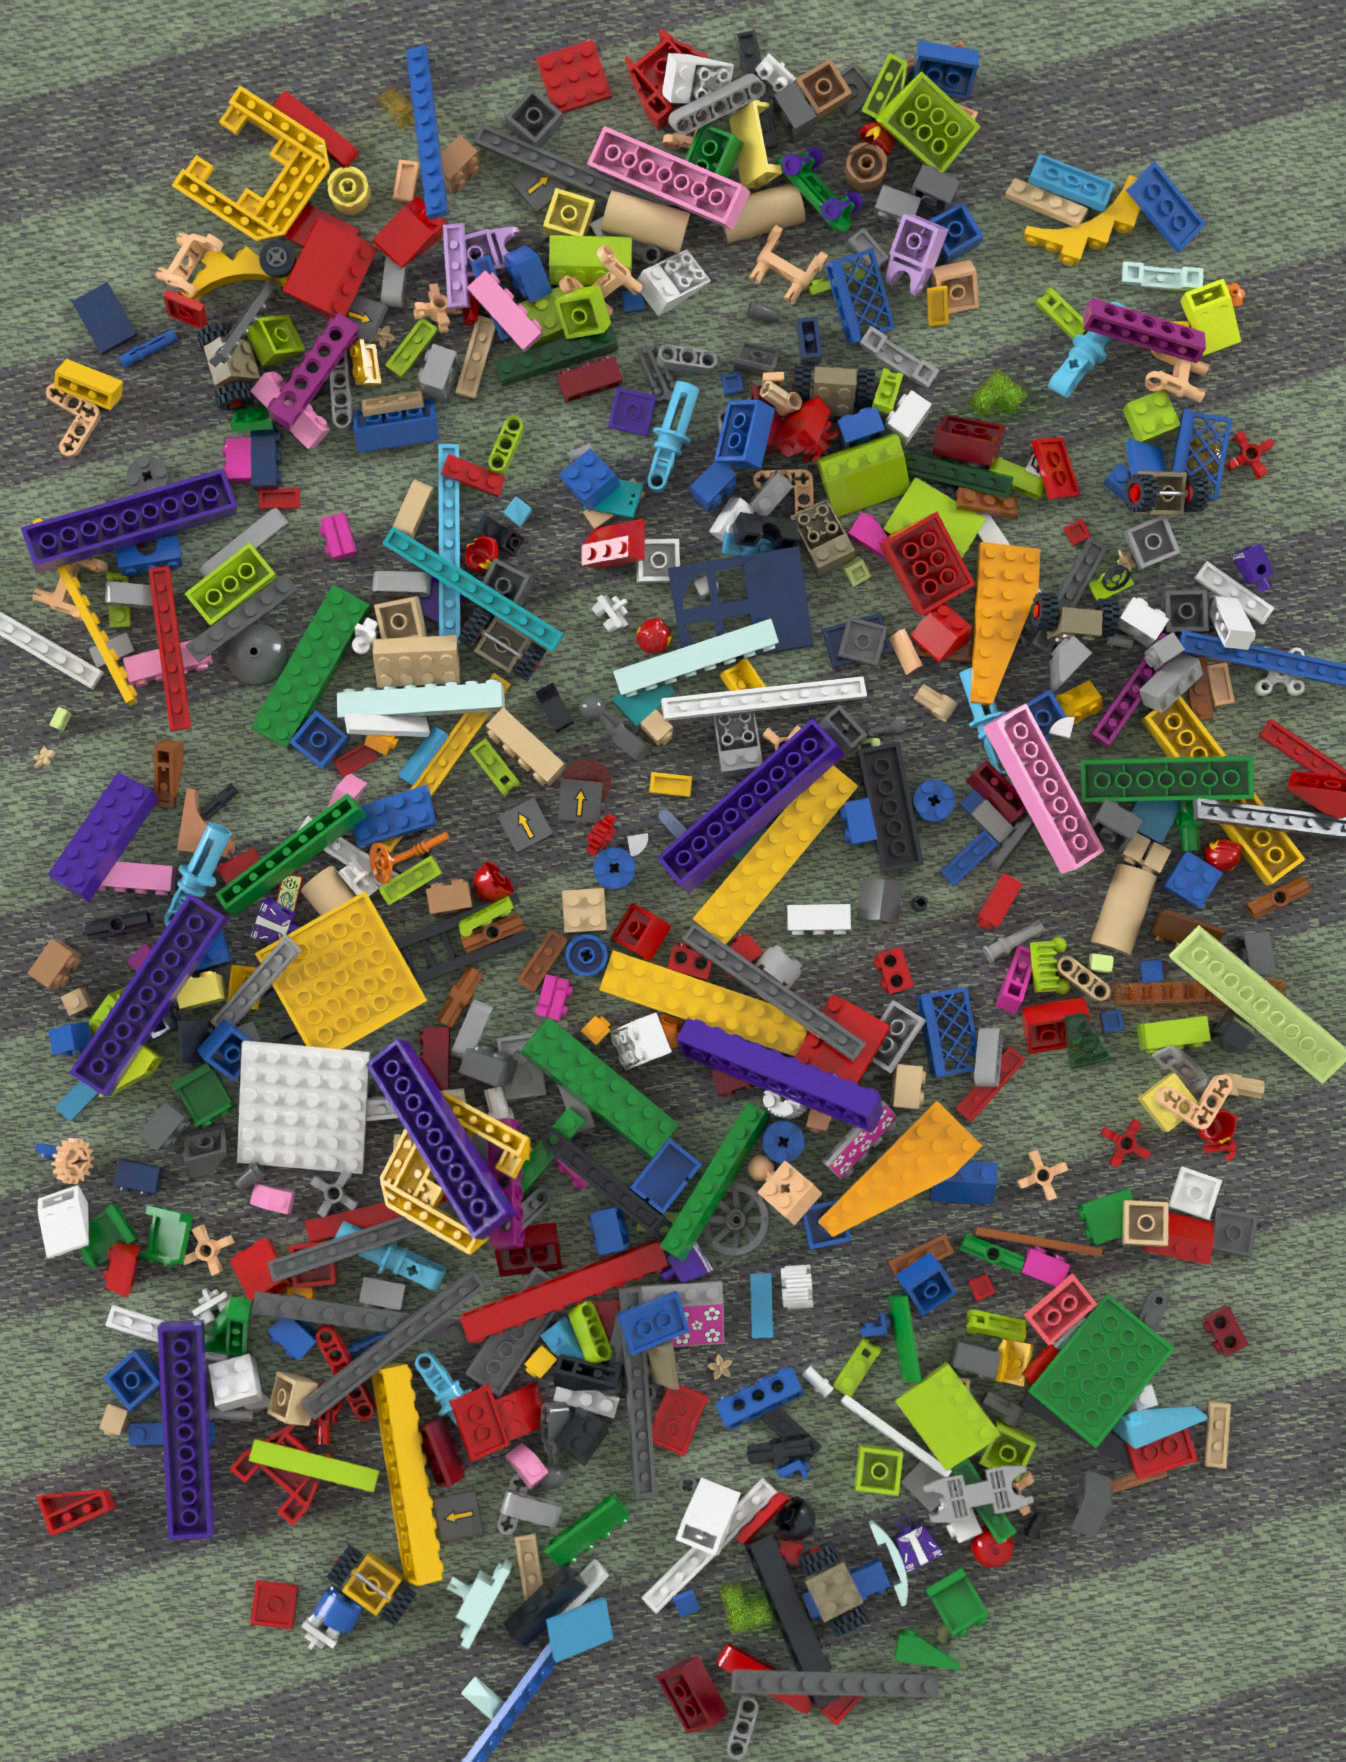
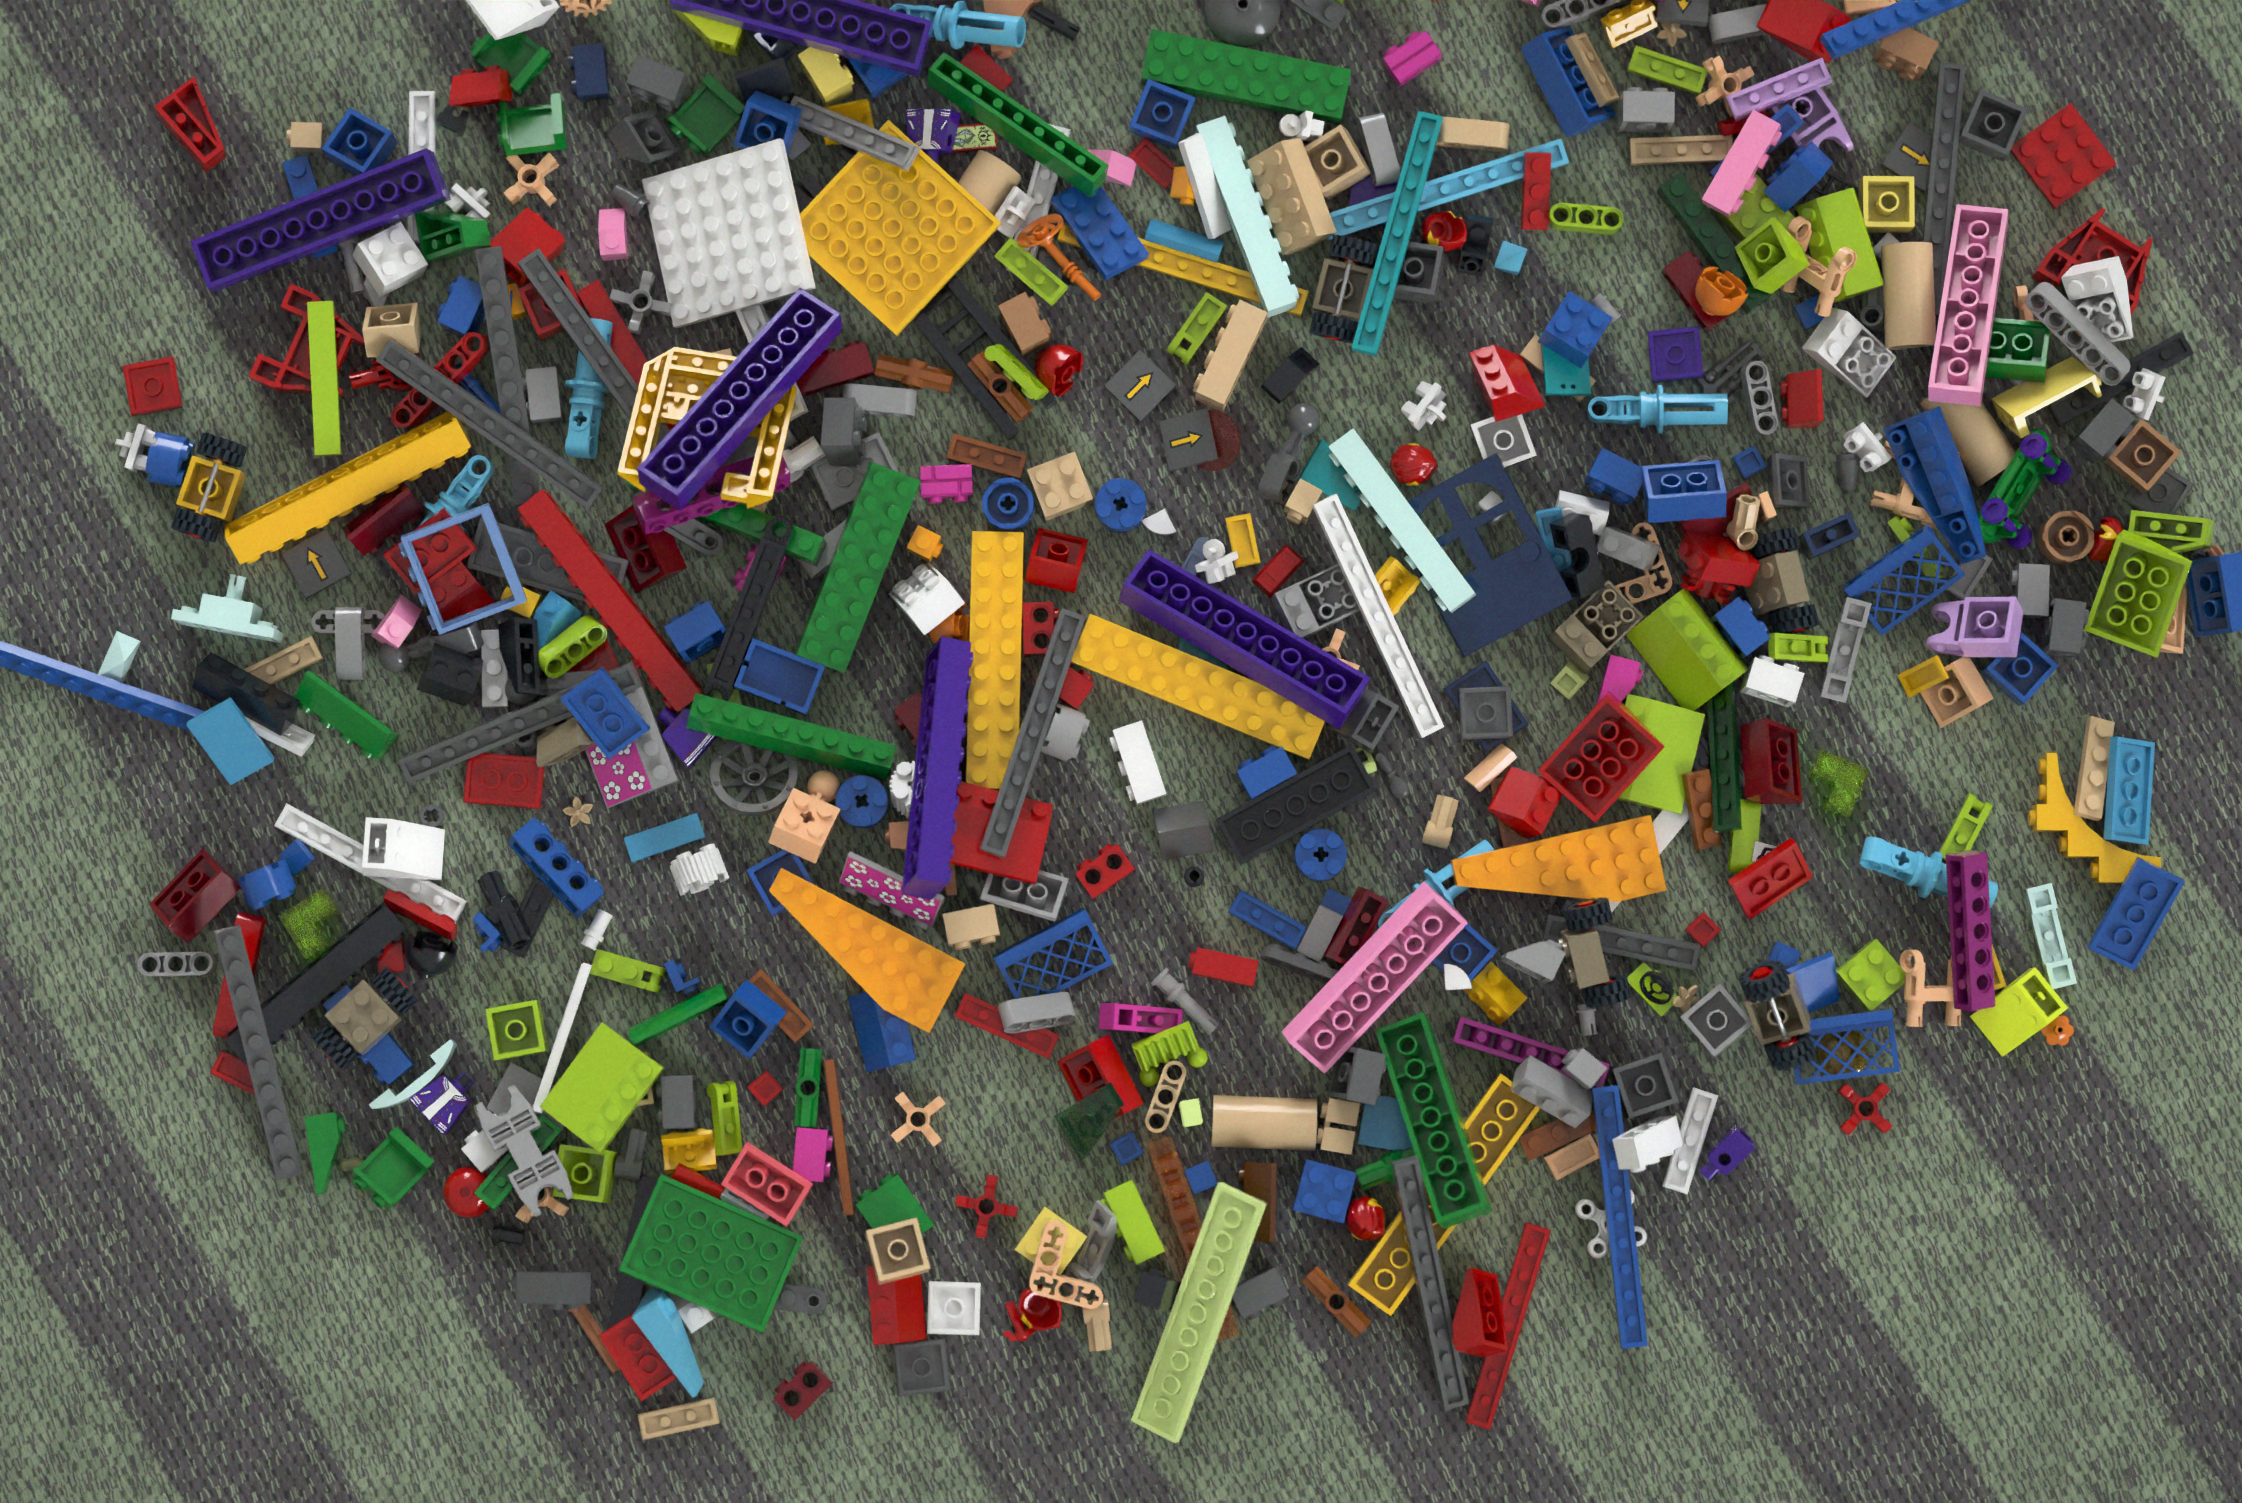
camera: 70 degrees right, 0 degrees up
red gear [586,813,617,857] -> none
white brick [1118,597,1169,647] -> none
none -> blue brick [237,859,297,911]
none -> medium blue window [398,503,527,635]
none -> black tile [436,104,469,136]
none -> white hips [1195,539,1239,584]
none -> red tile [1252,544,1305,598]
none -> orange cylinder [1695,266,1748,316]
none -> red slope [1779,369,1824,429]
none -> white hips [1843,422,1892,472]
none -> blue wedge [1883,406,1986,564]

